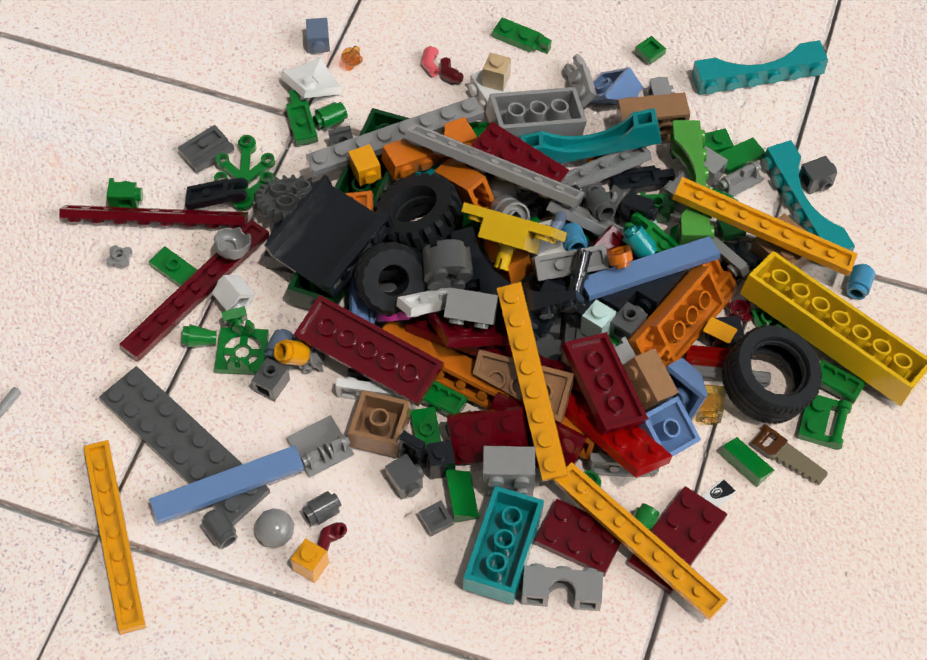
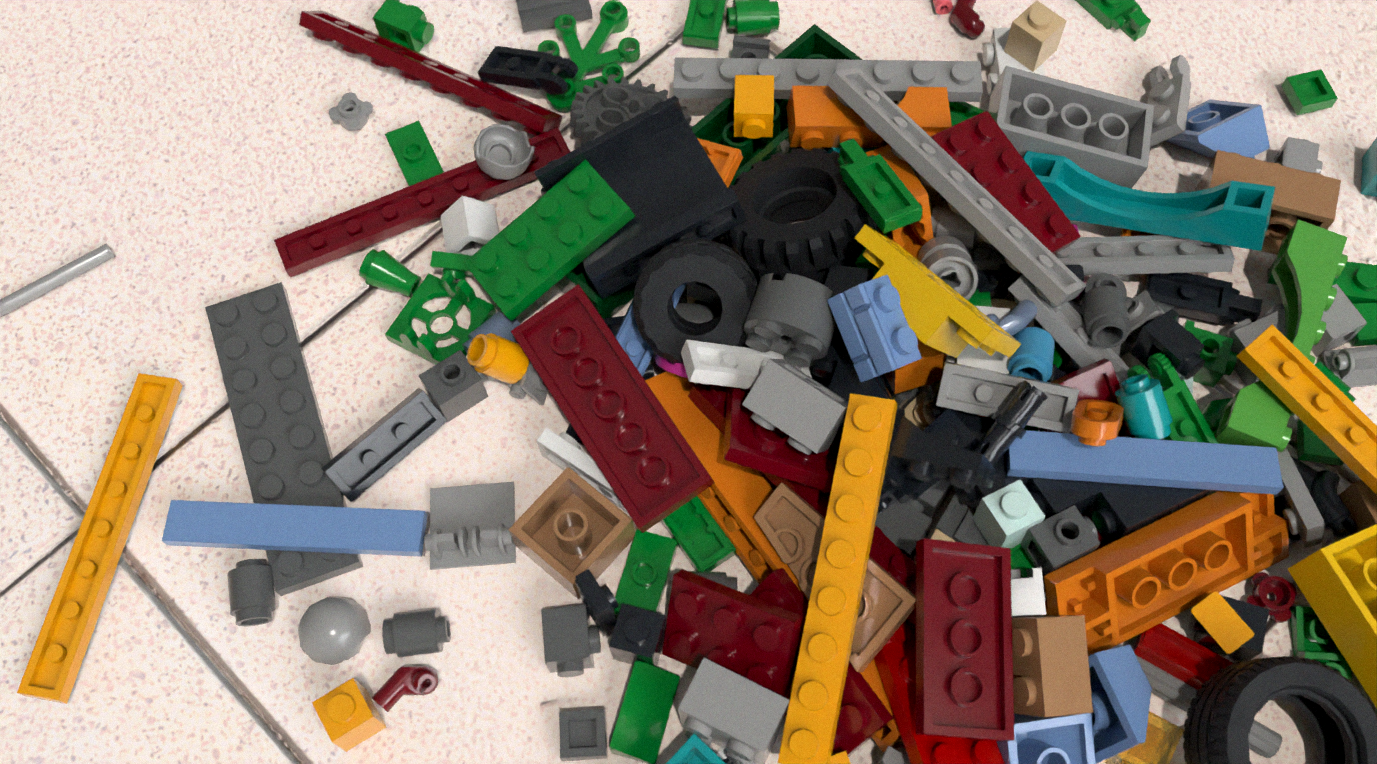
camera: 30 degrees right, 5 degrees up
none -> plate [321,388,447,502]
none -> green plate [464,159,635,321]
none -> medium blue brick [827,275,922,382]
none -> green hinge [838,139,923,233]

